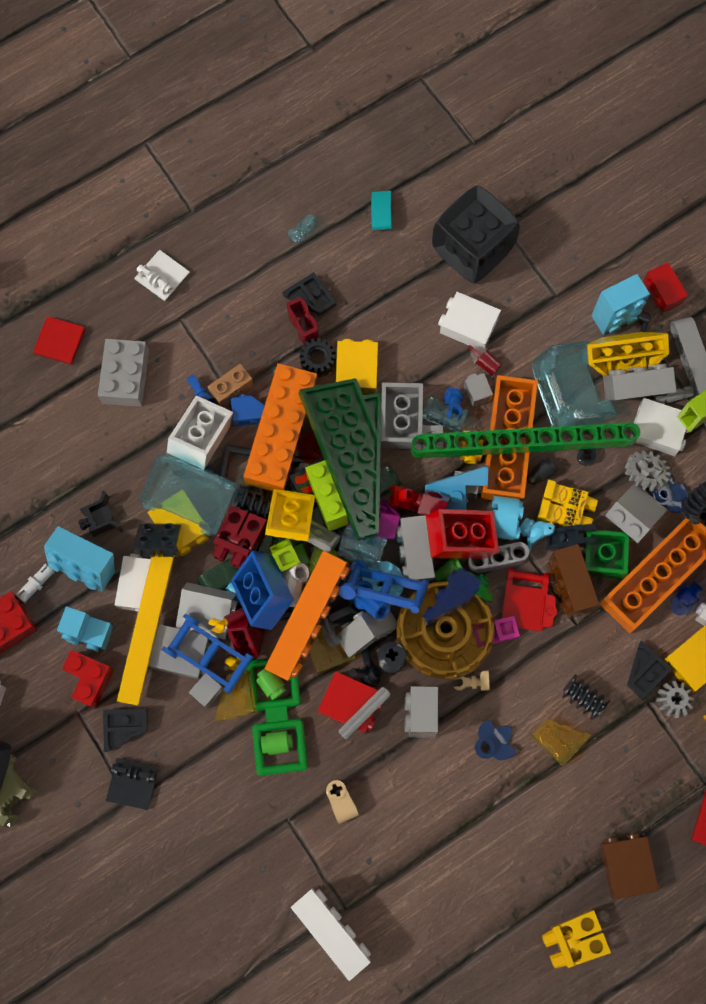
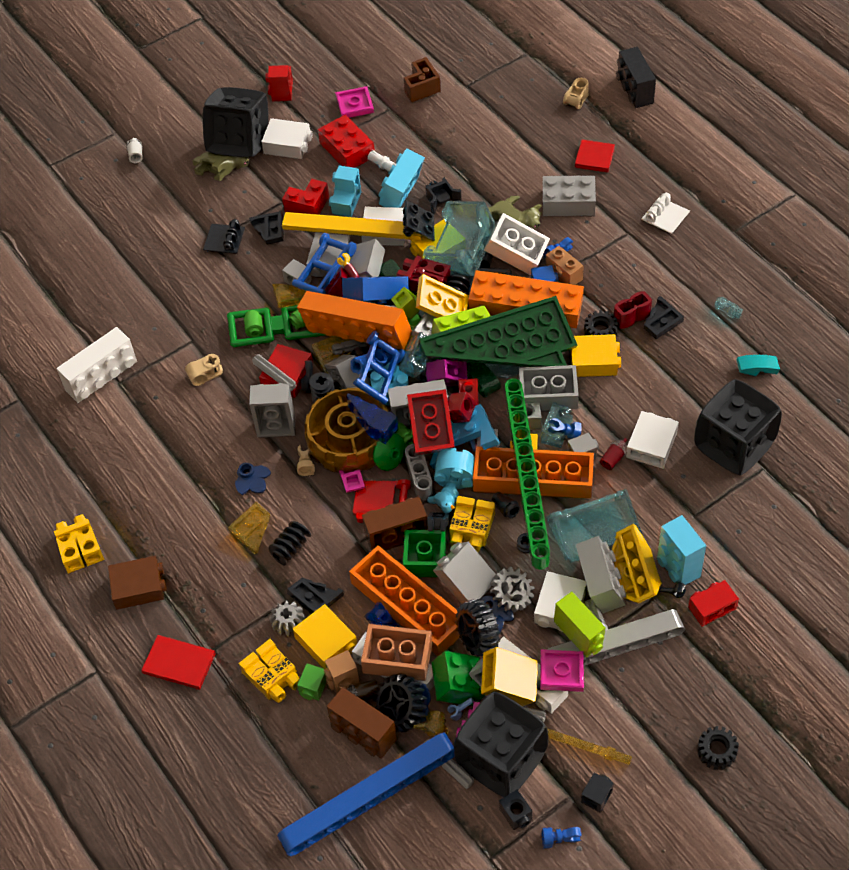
camera: 90 degrees right, 20 degrees down
none -> olive animal [483,196,542,229]

